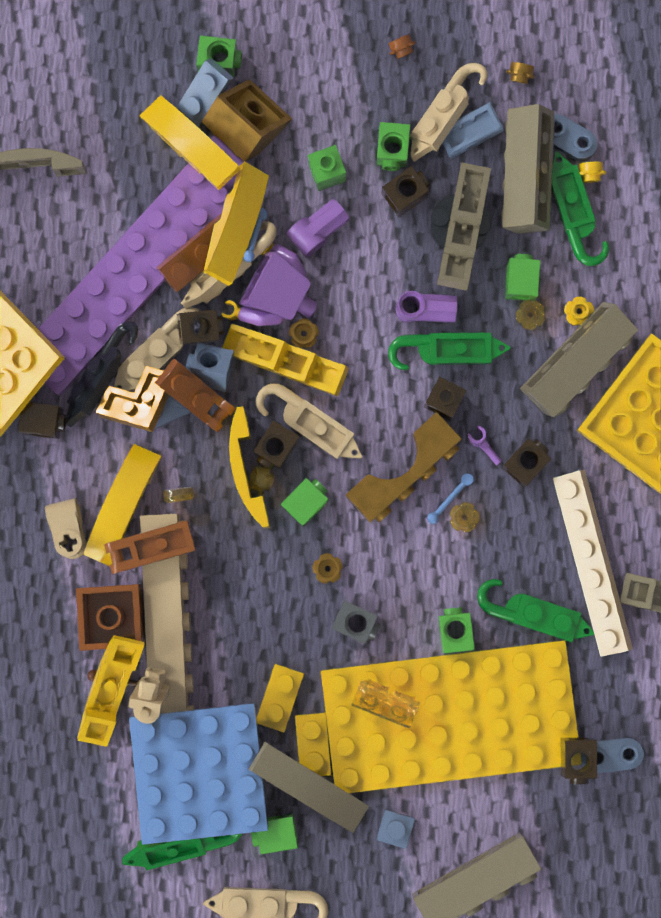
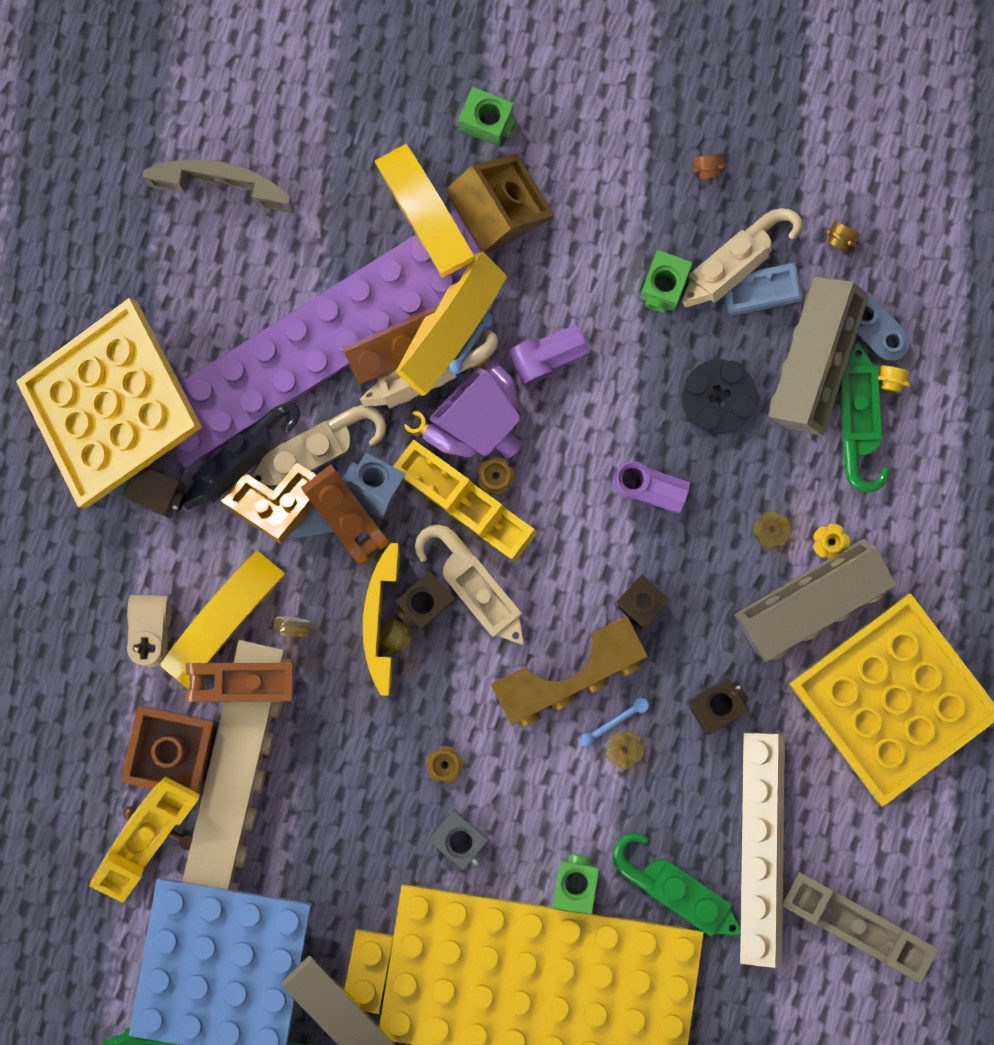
camera: 10 degrees right, 0 degrees up
tan hips [128,667,170,723] -> none
sand blue plate [177,58,234,126] -> none
dark brown brick [177,310,223,345] -> none
yellow plate [257,664,304,733] -> none
bright green brick [281,478,329,527] -> none
bright green brick [307,145,346,191] -> none
clear yellow hinge [351,679,420,729] -> none
dark brown brick [381,166,430,218] -> none
green plate [388,333,511,370] -> none
dark tan slope [437,162,491,291] -> none
medium lavender hand [468,426,502,466] -> none
bright green brick [505,254,540,301] -> none

